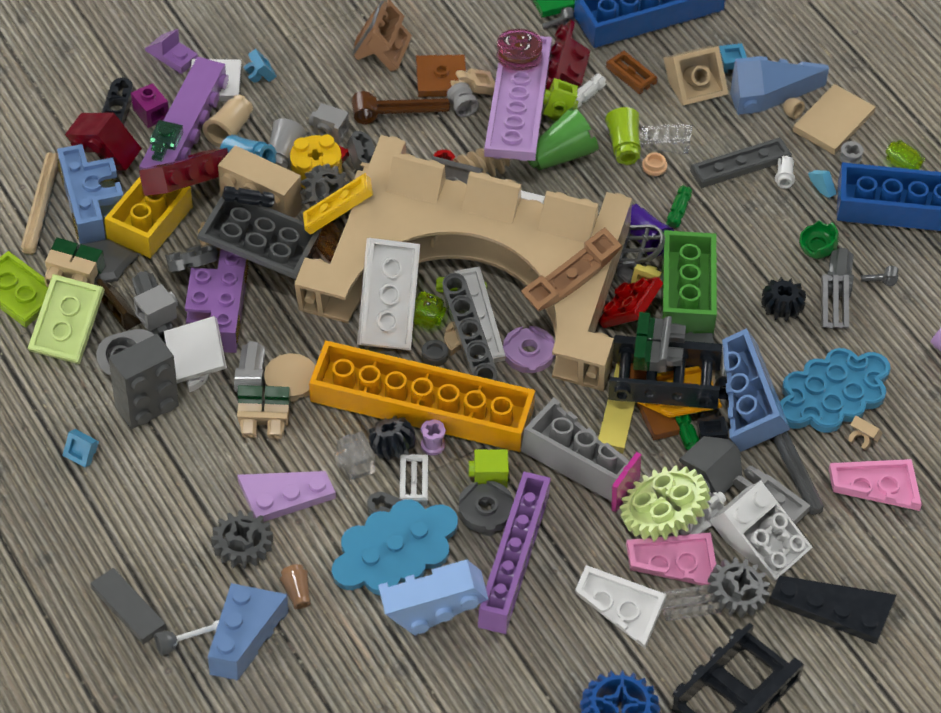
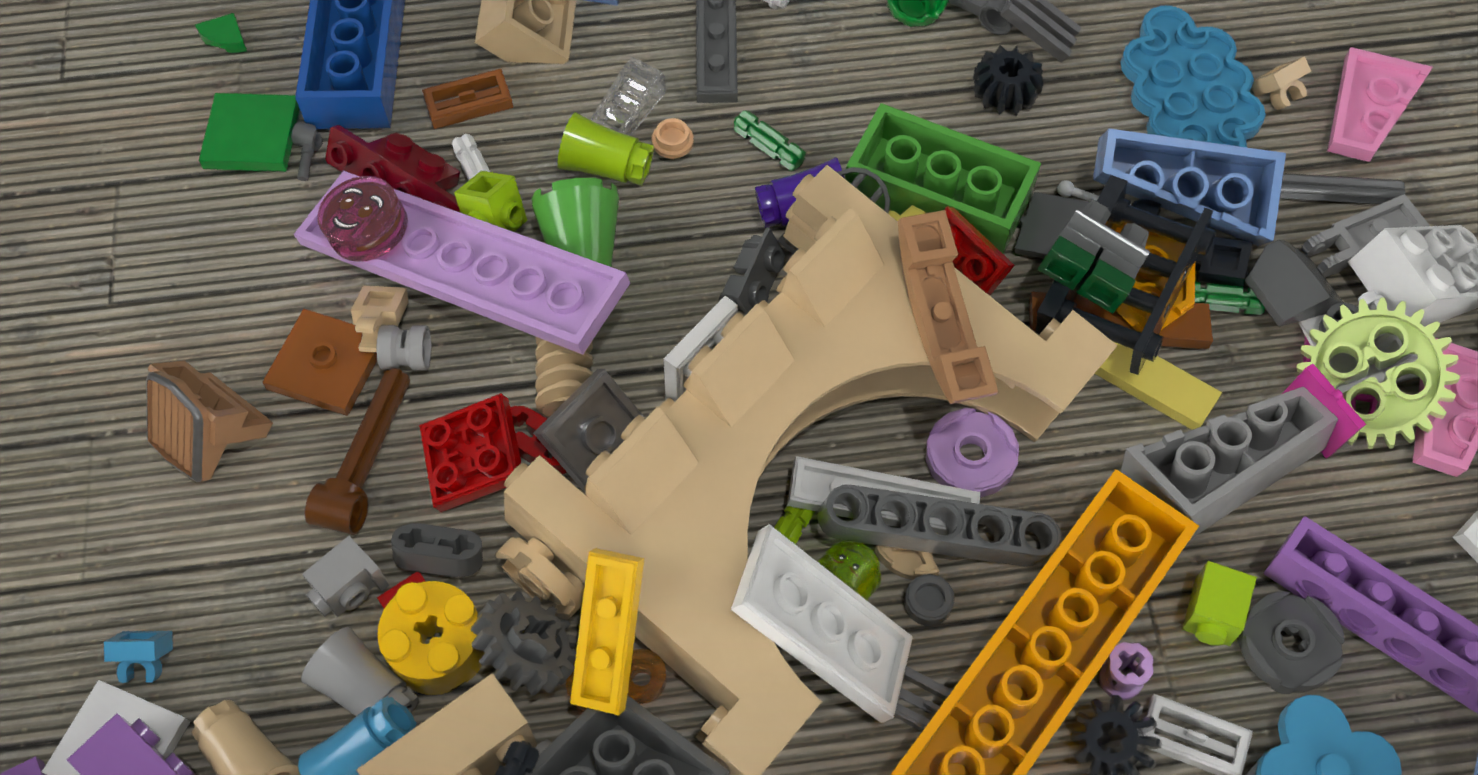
camera: 65 degrees left, 10 degrees up
none -> red tile [419,393,522,512]

